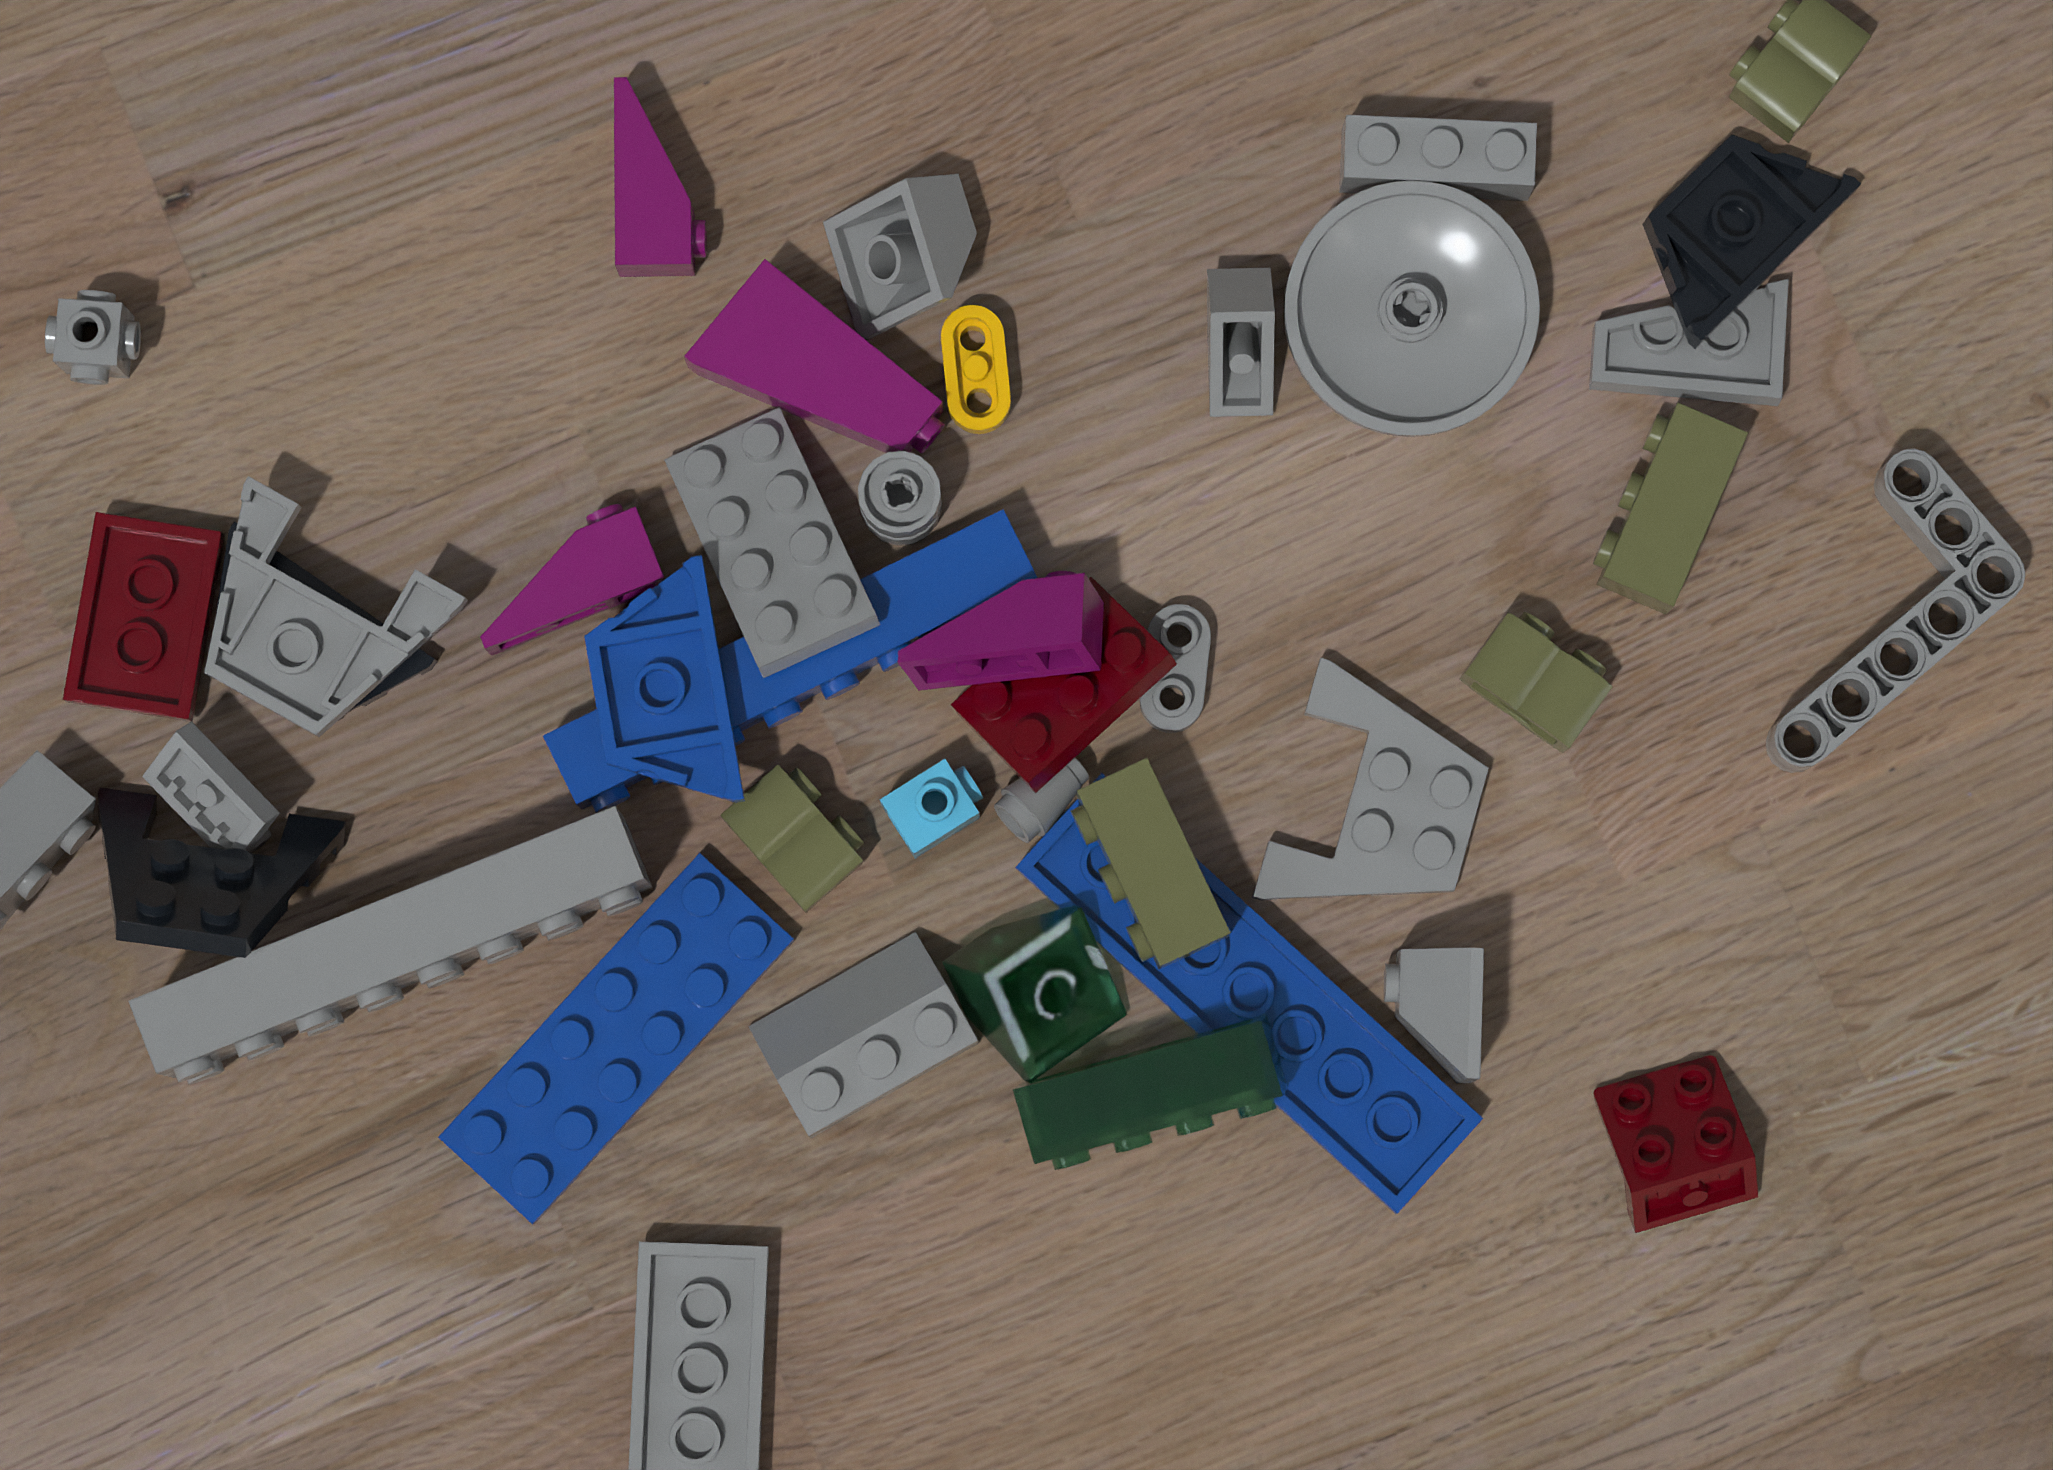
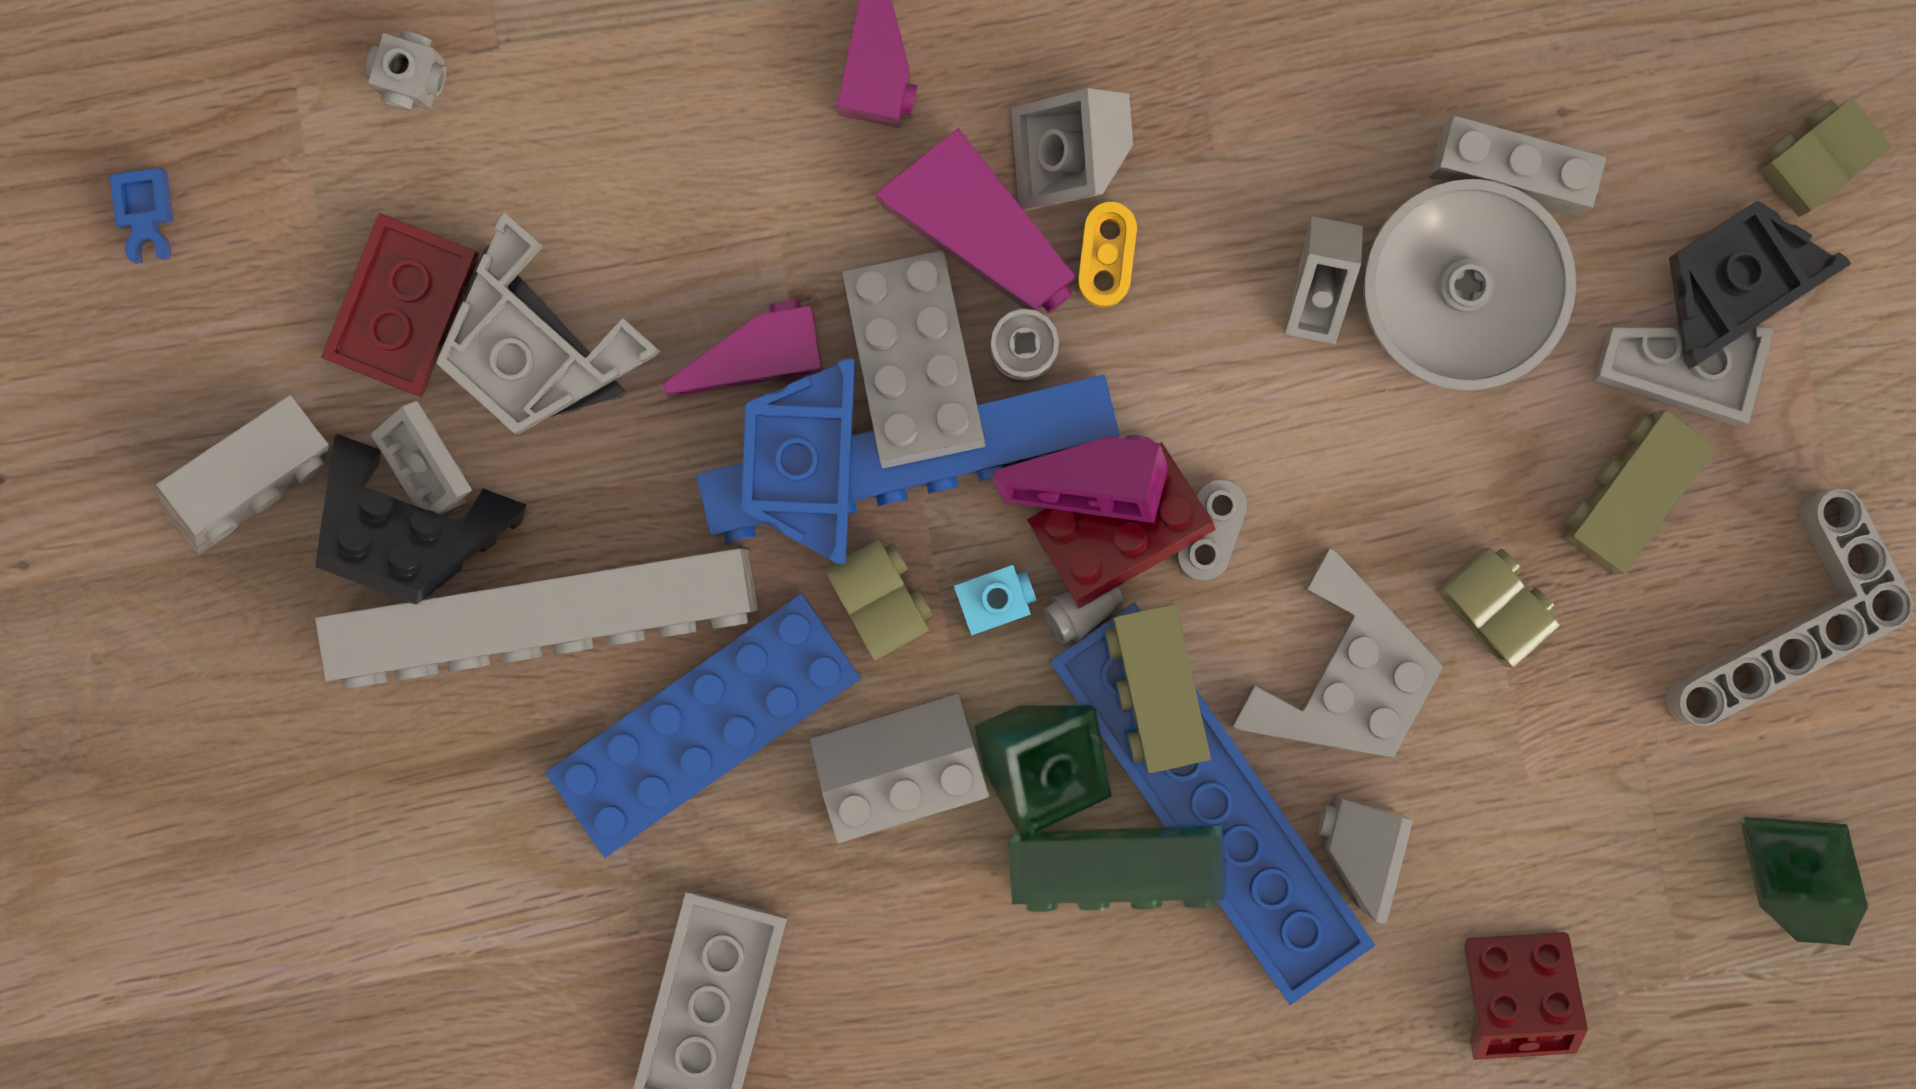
camera: 10 degrees right, 5 degrees up
none -> clear green slope [1741,817,1868,946]

